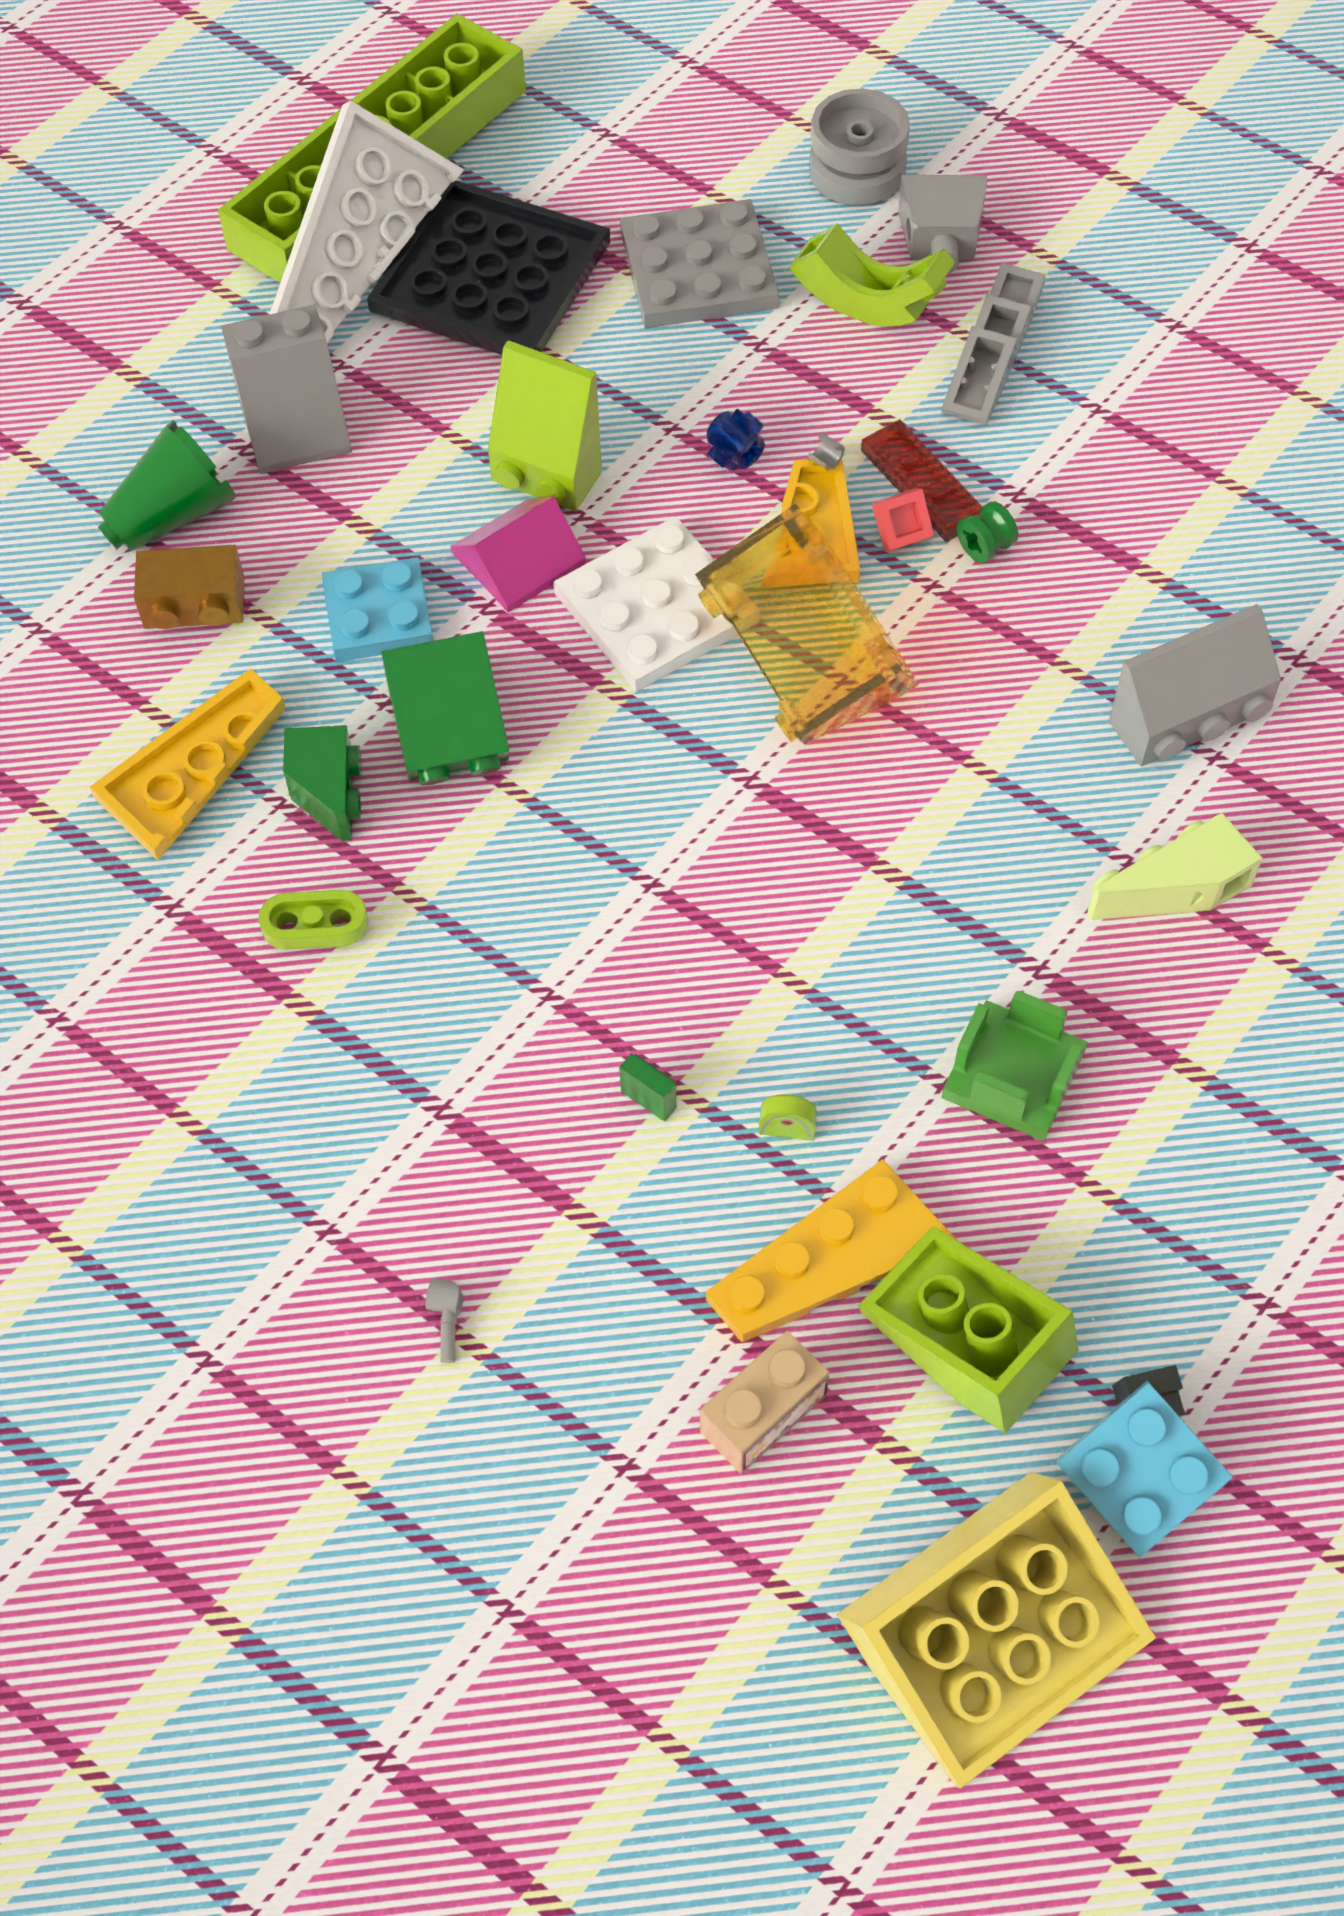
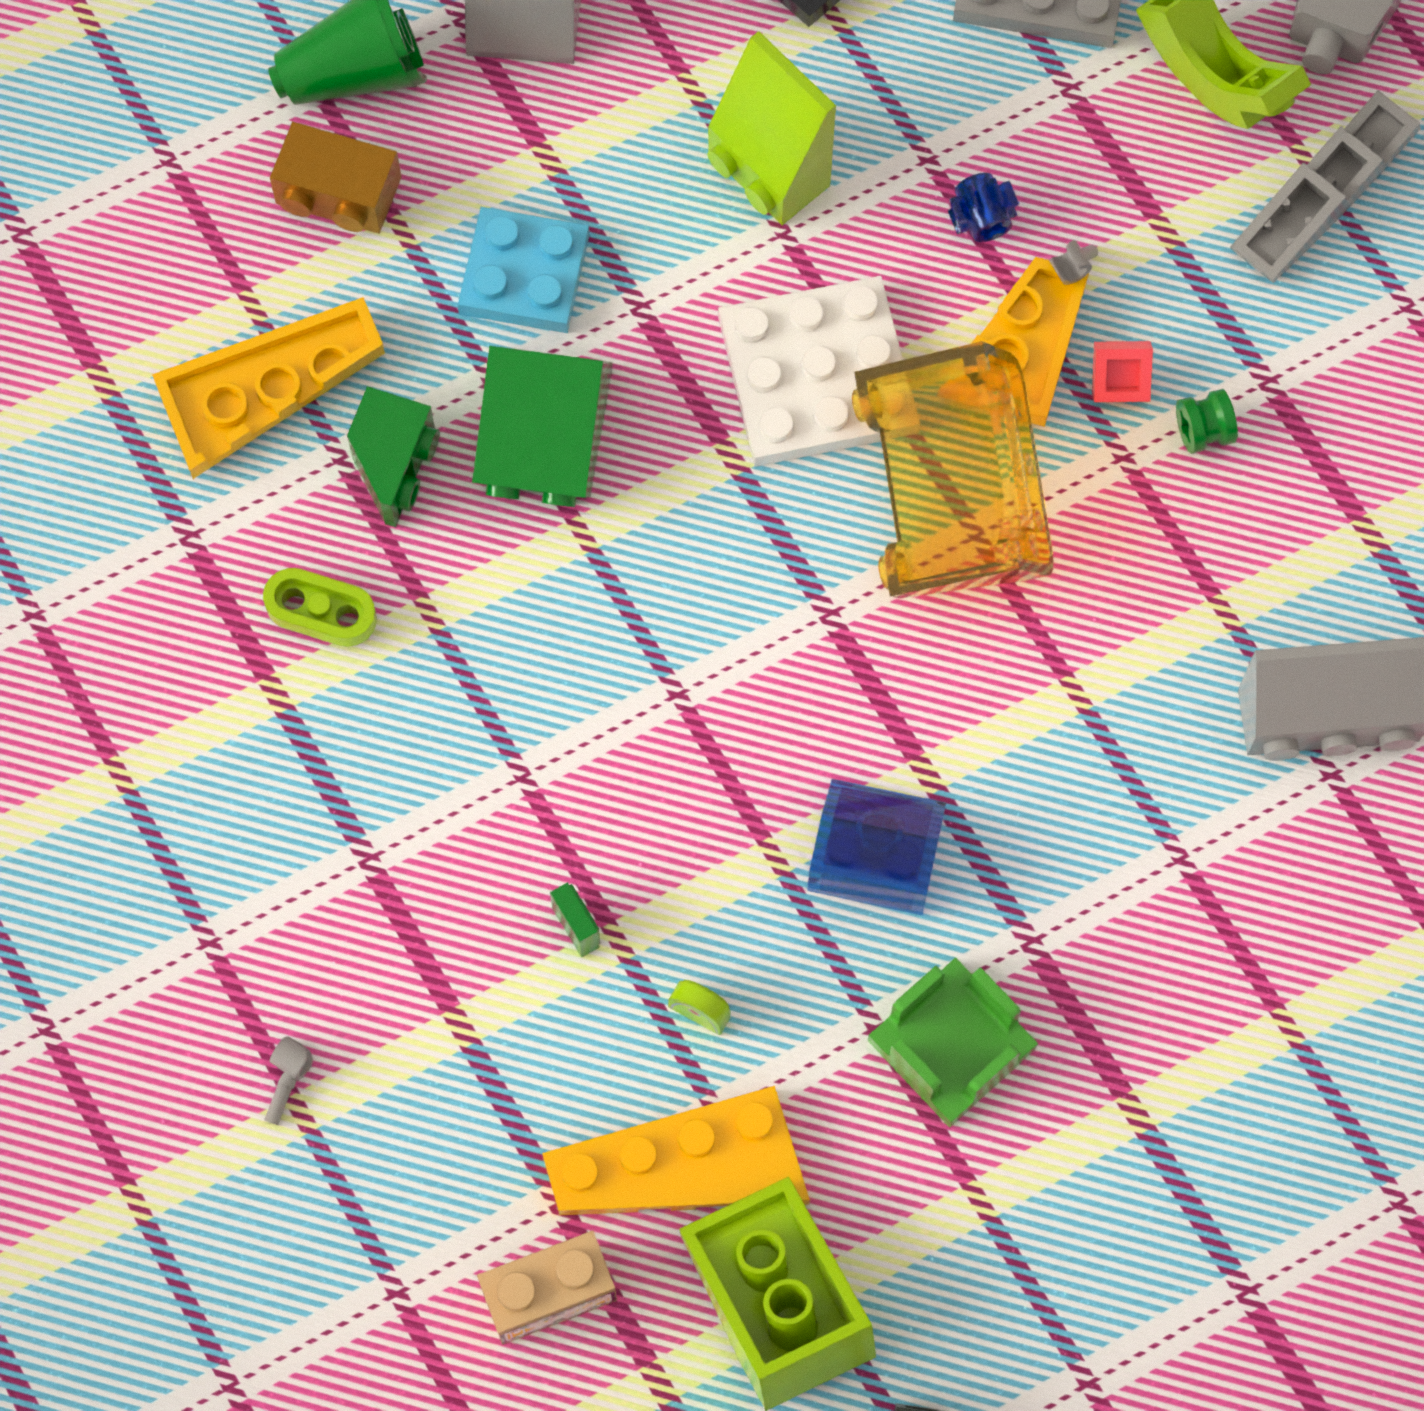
camera: 20 degrees right, 10 degrees up
dark pink slope [450,496,586,612] -> none
clear red tile [861,419,983,542] -> none
yellowish green slope [1087,813,1262,920] -> none
none -> clear blue slope [807,779,946,916]

